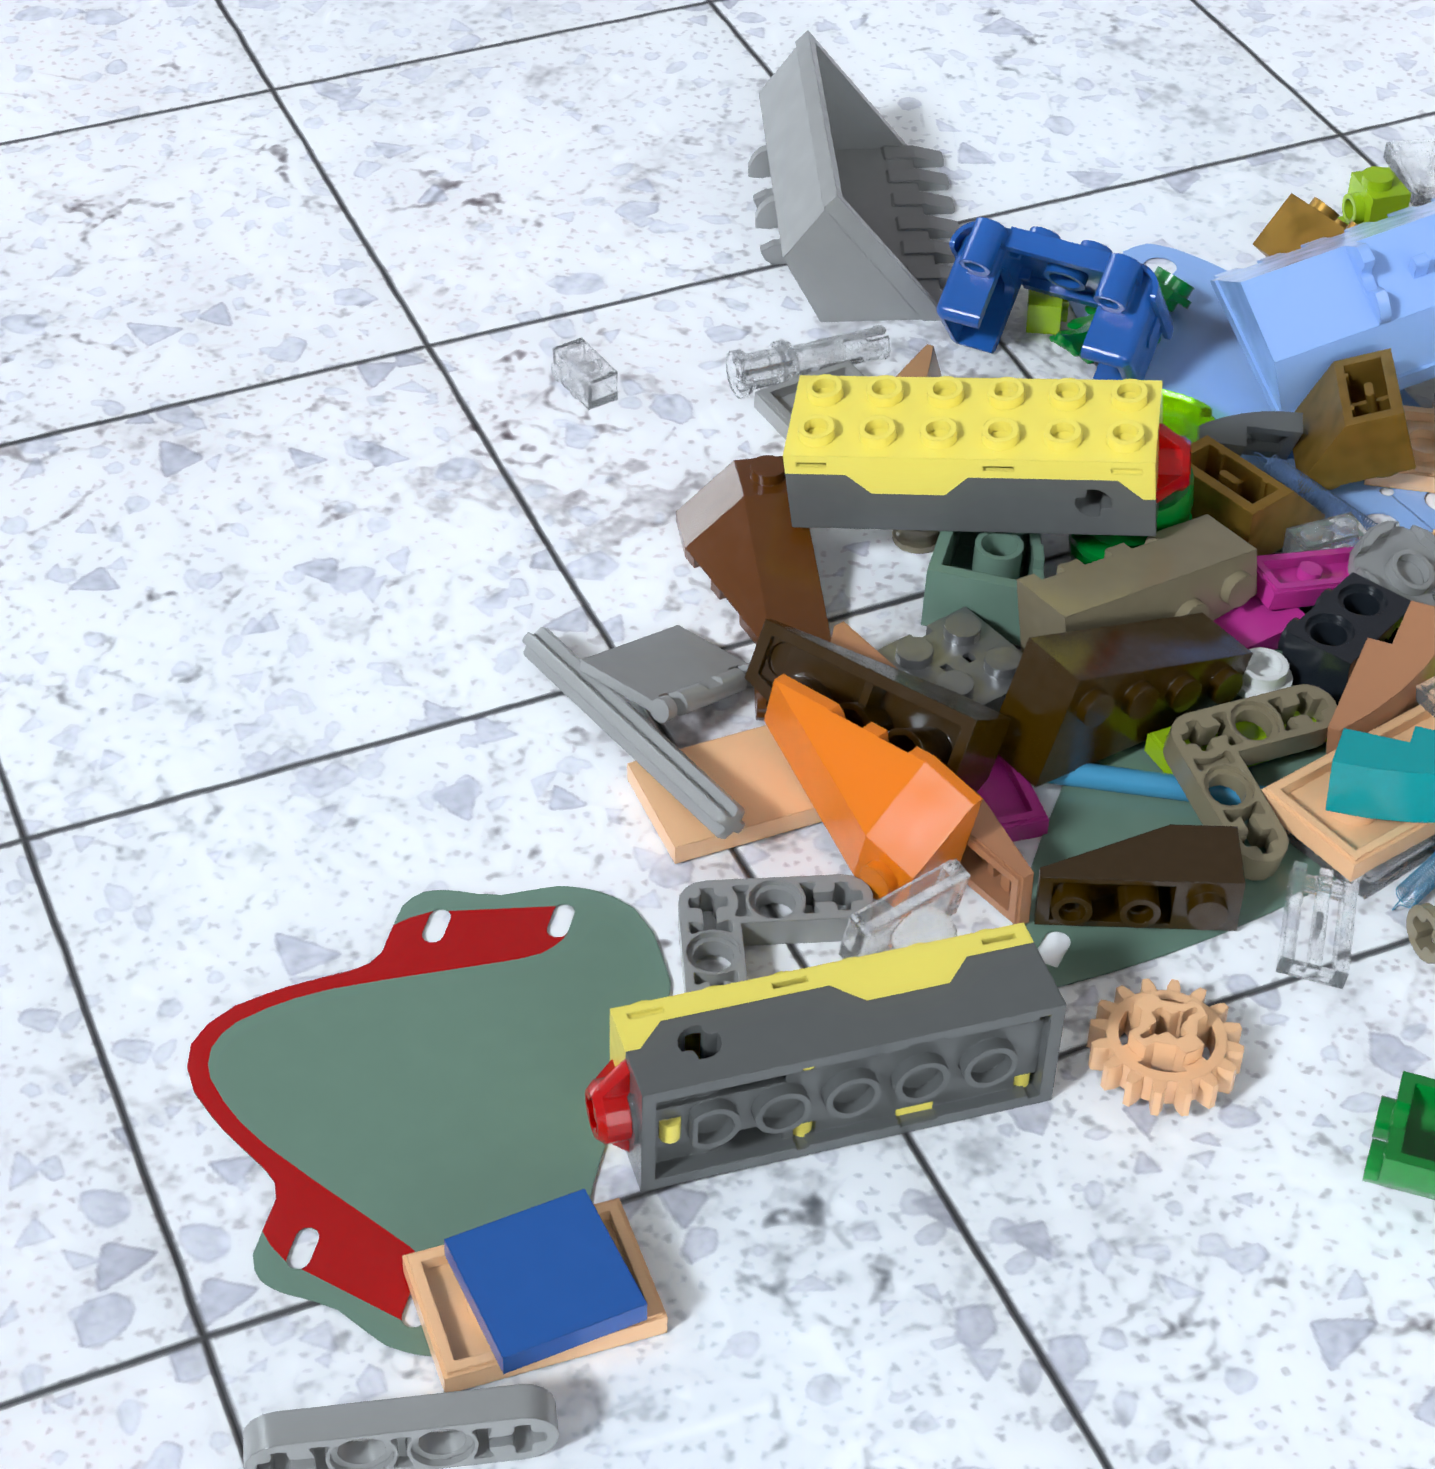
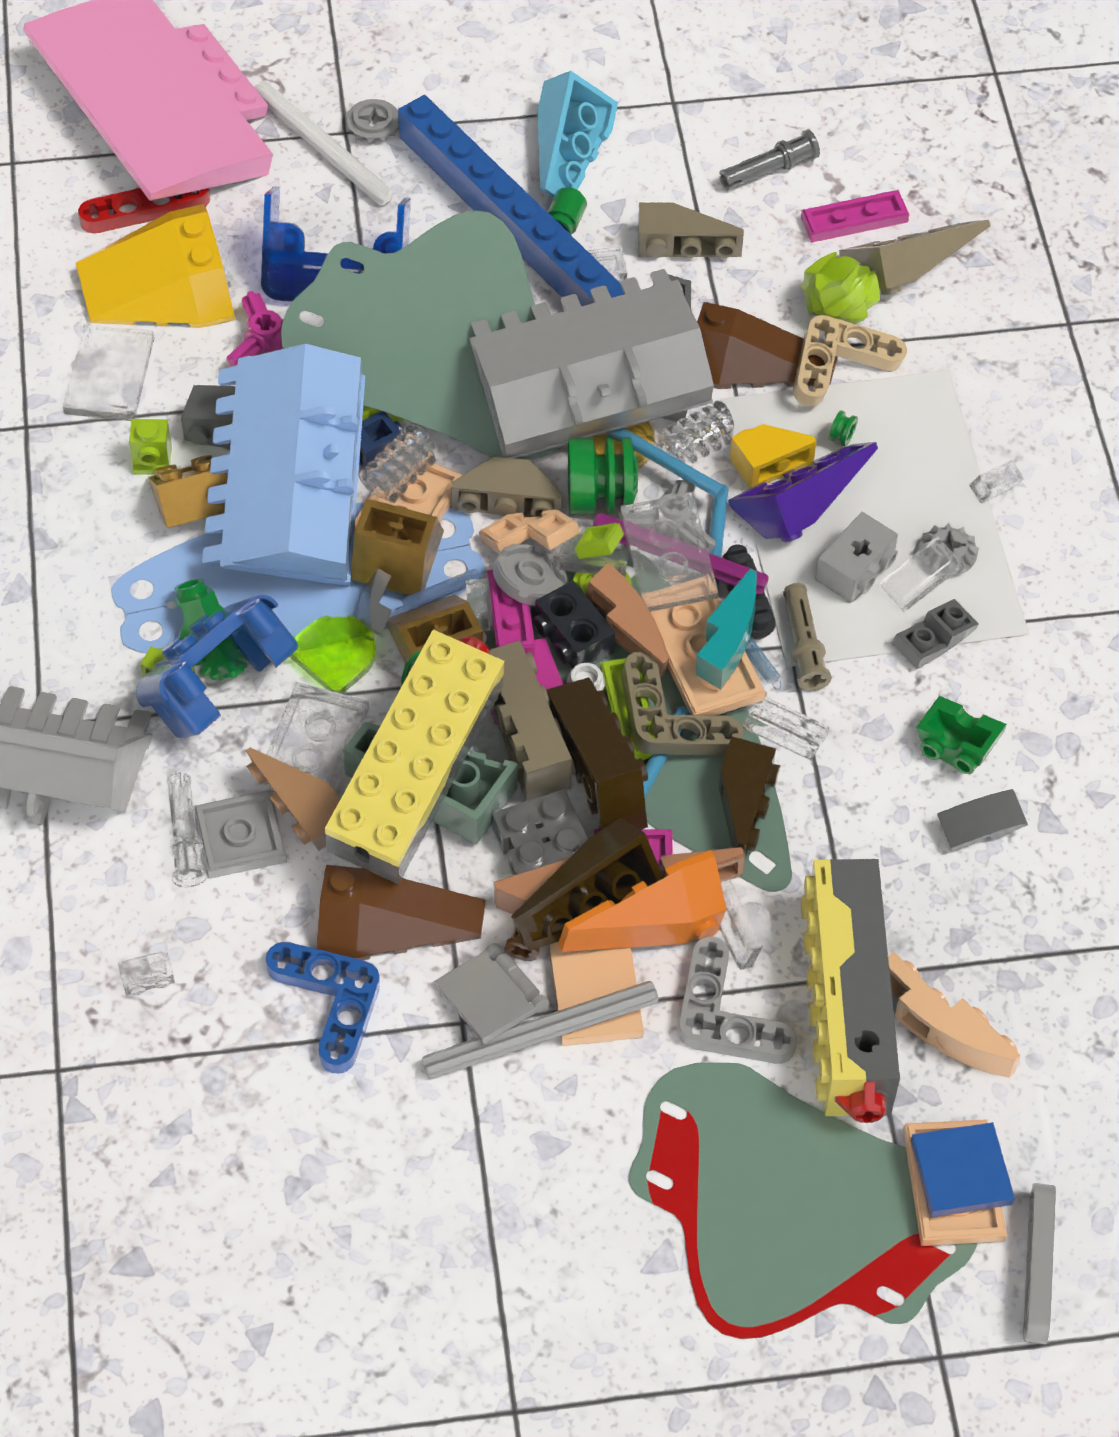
camera: 75 degrees left, 15 degrees up
light nougat gear [1086,978,1244,1116] -> none
none -> blue beam [266,942,380,1074]
none -> light nougat slope [888,952,1021,1078]
none -> dark grey slope [937,789,1028,852]

